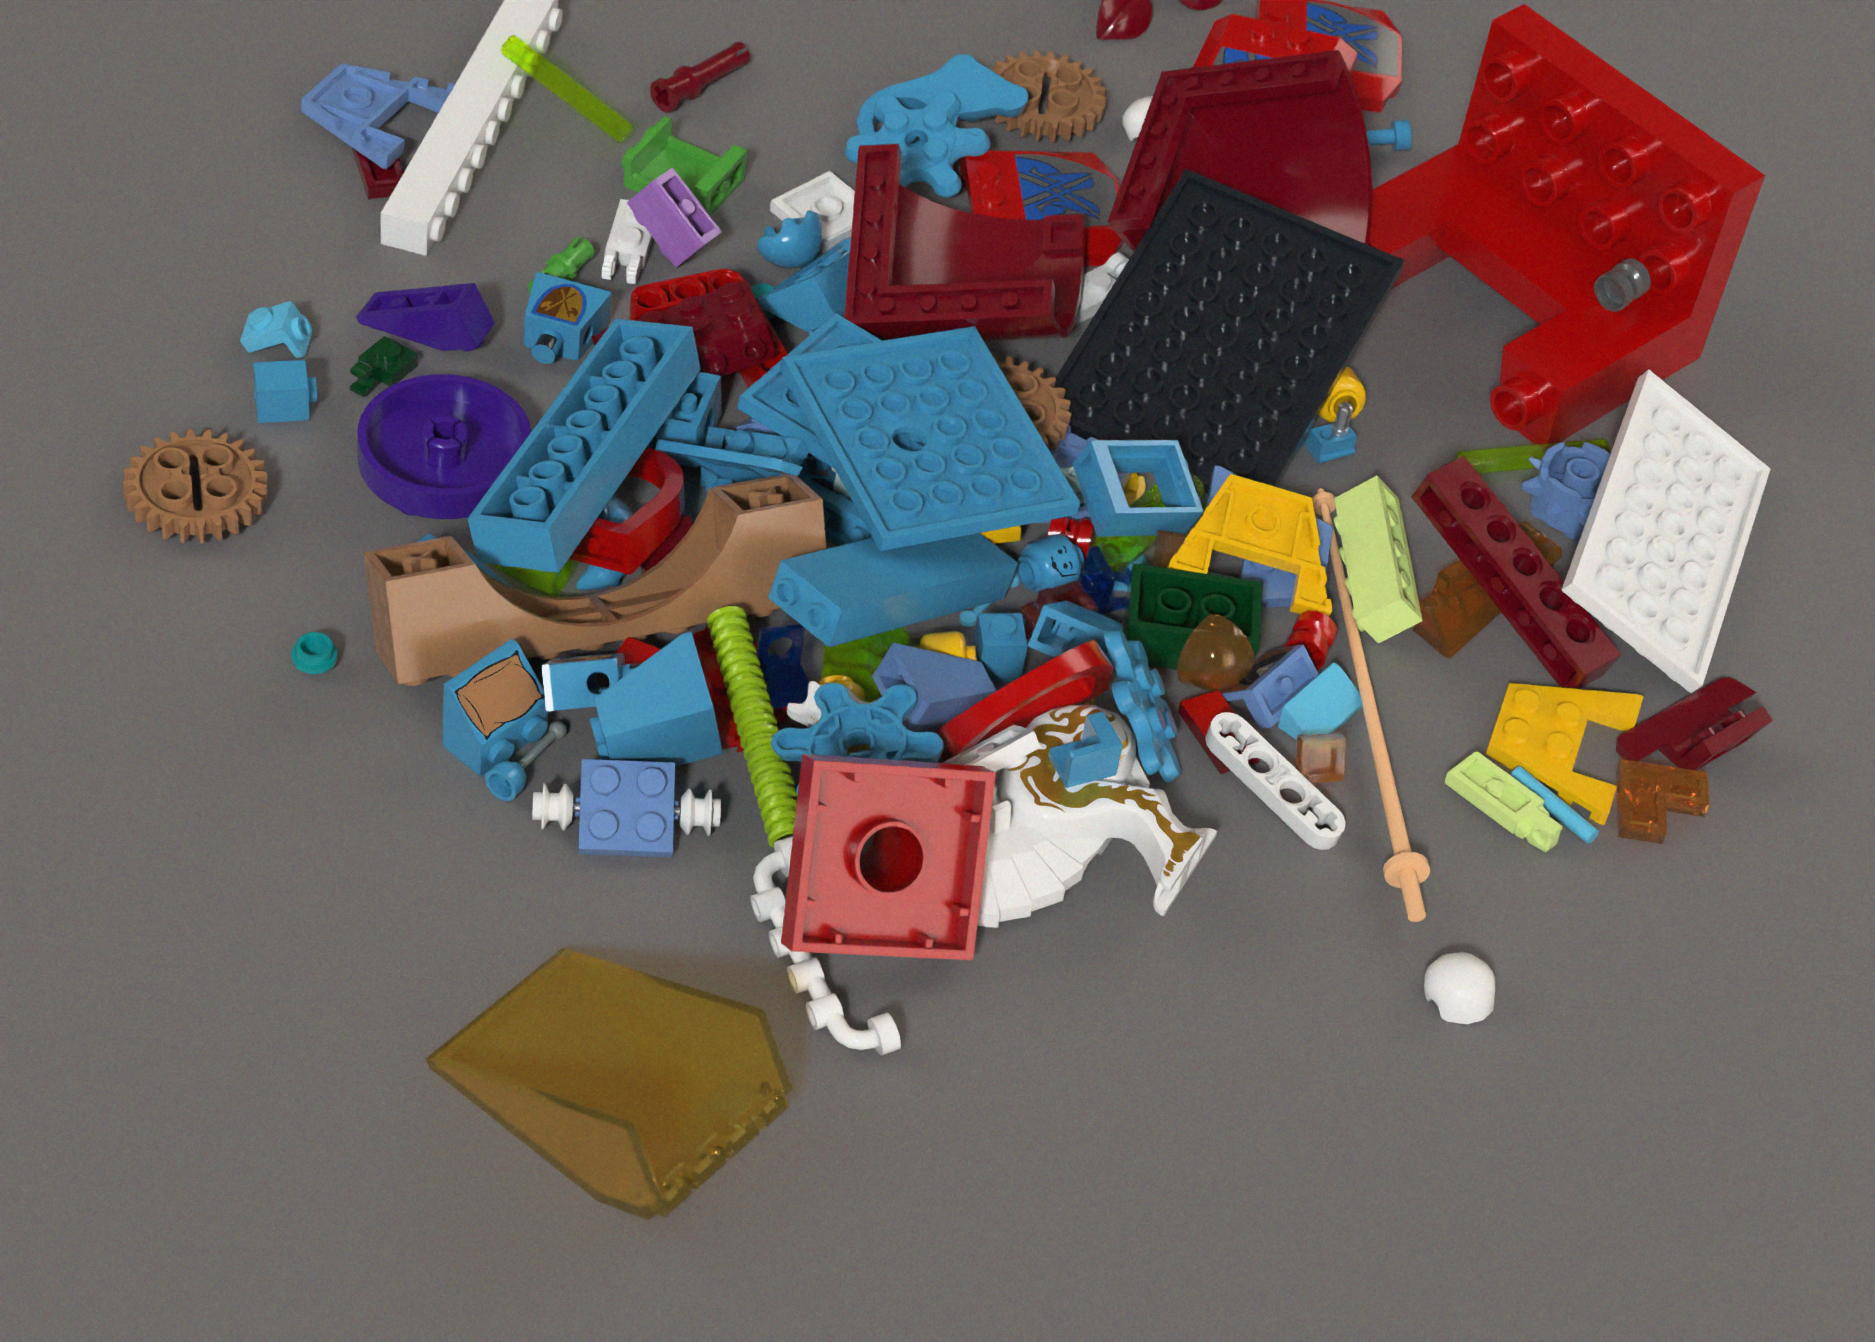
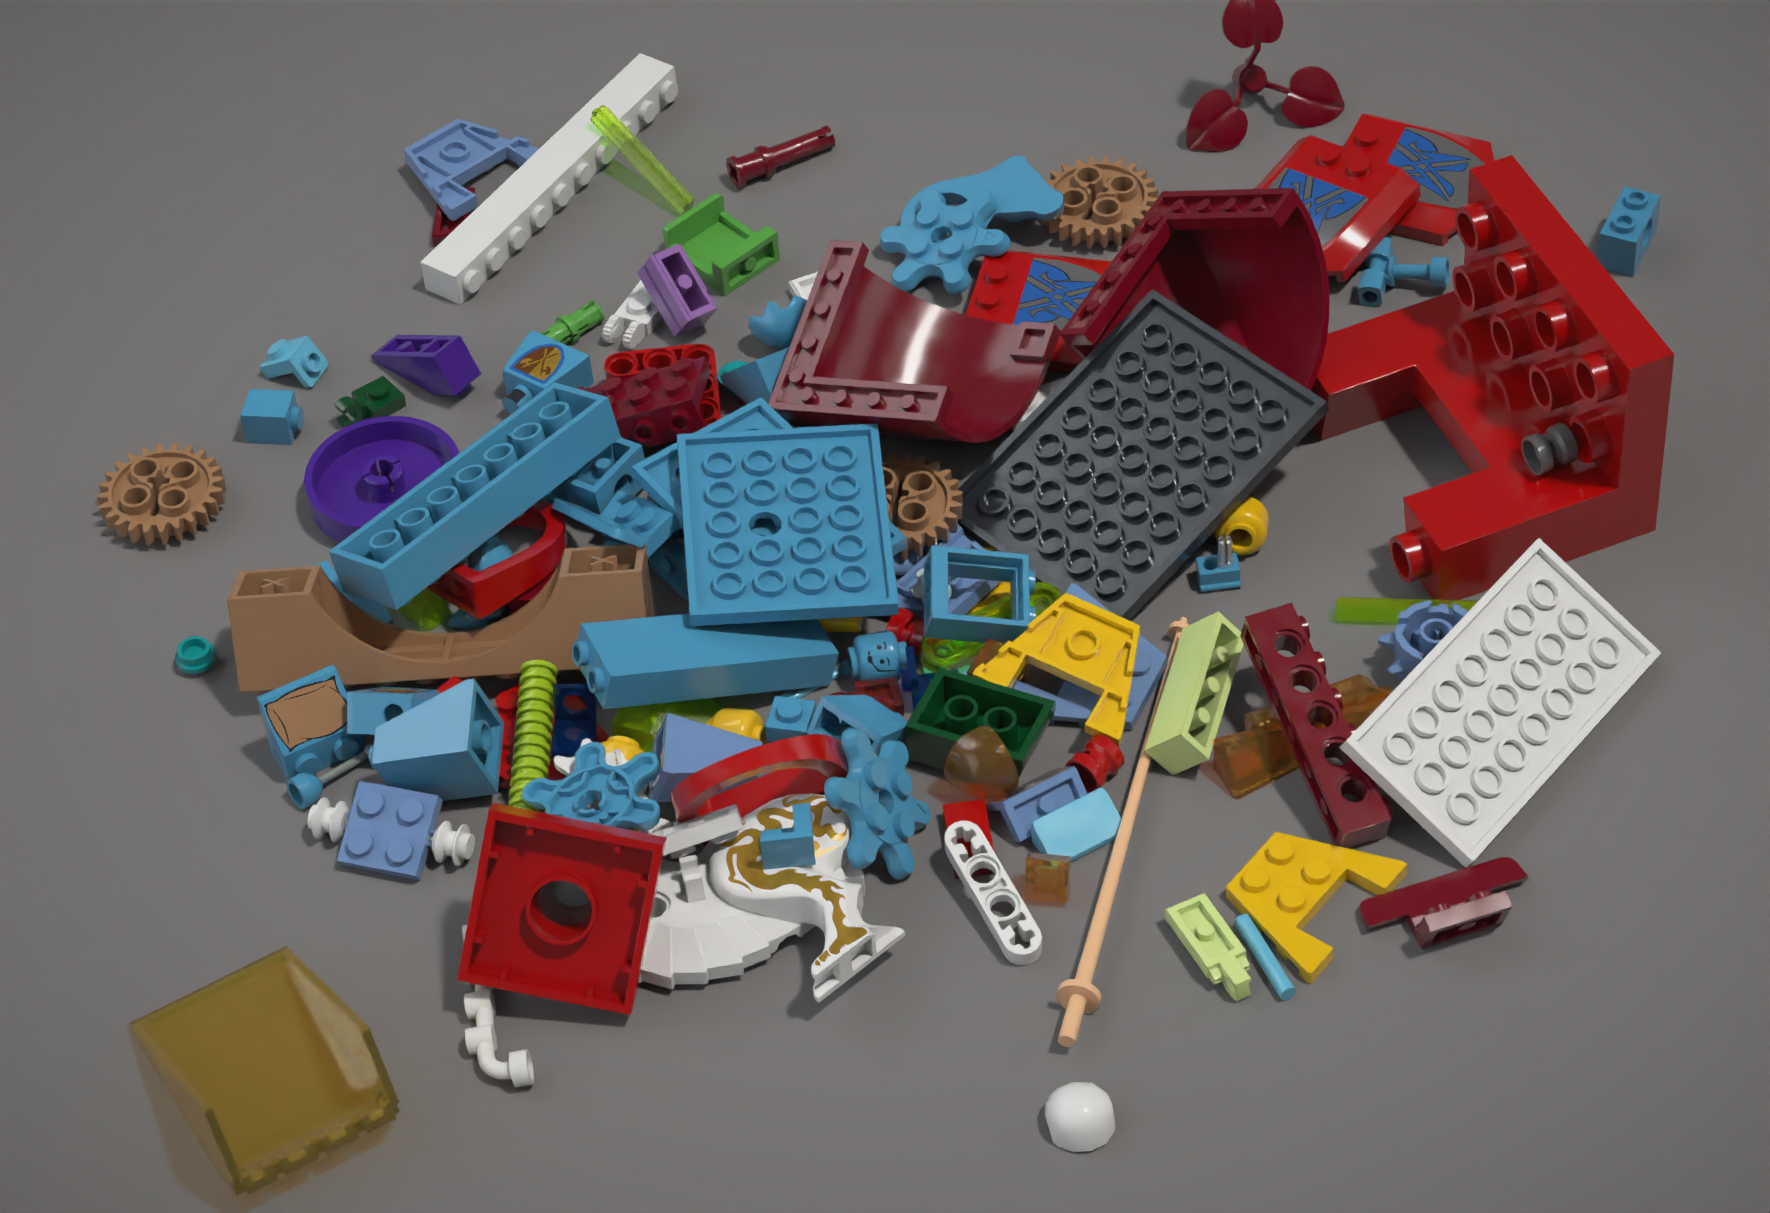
camera: 30 degrees right, 0 degrees up
clear orange plate [1616,759,1710,844] -> none

